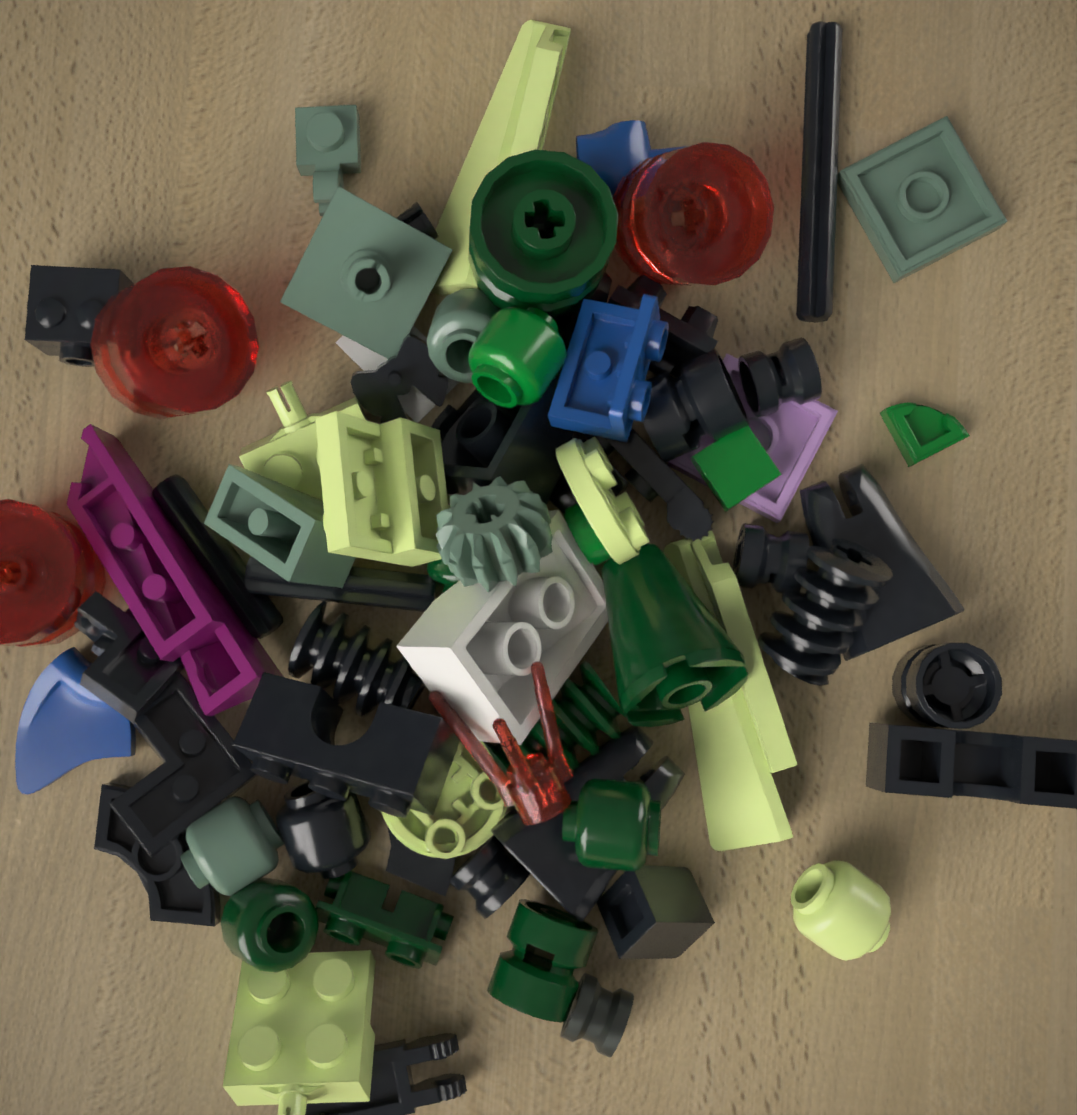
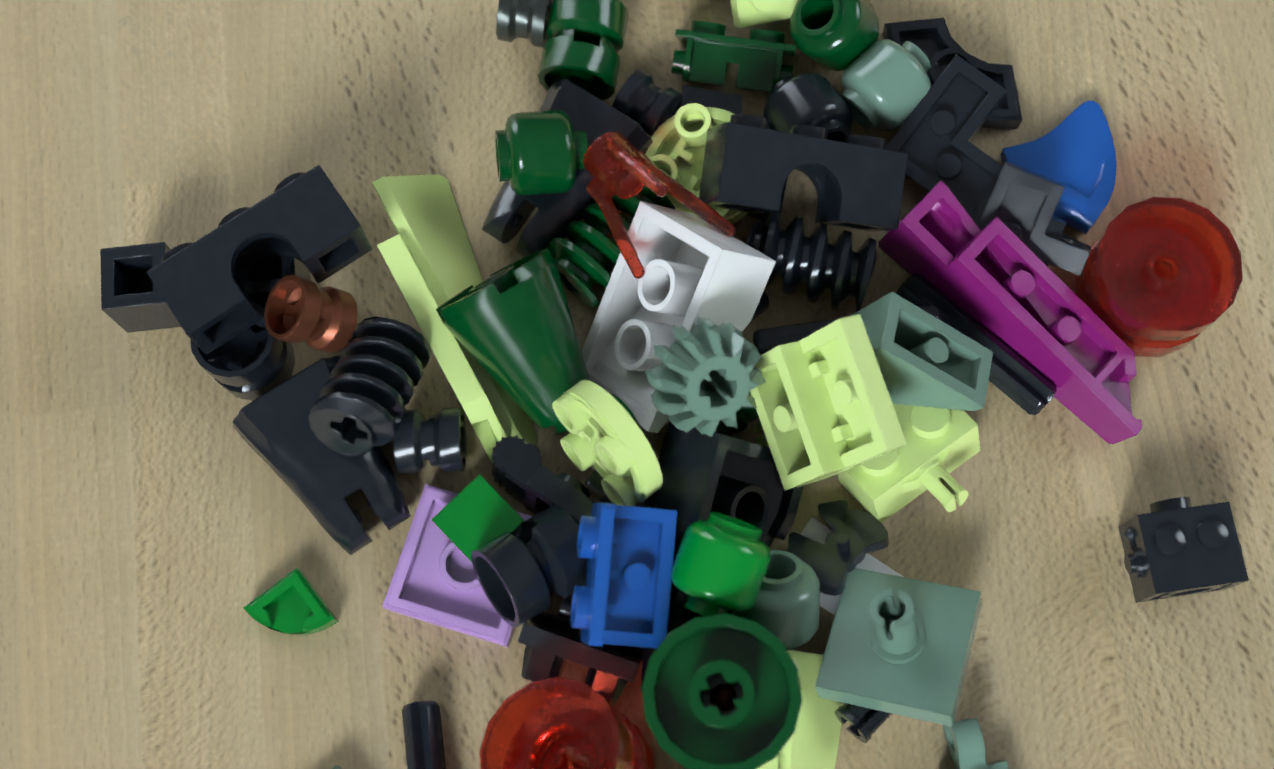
camera: 170 degrees right, 10 degrees down
clear red wheel [90,266,259,419] -> none
black panel [597,865,715,959] -> none
black wheel [738,337,822,418] -> none
yellowish green head [791,860,891,961] -> none
none -> black arch [147,165,373,355]
none -> copper wheel [264,275,358,353]

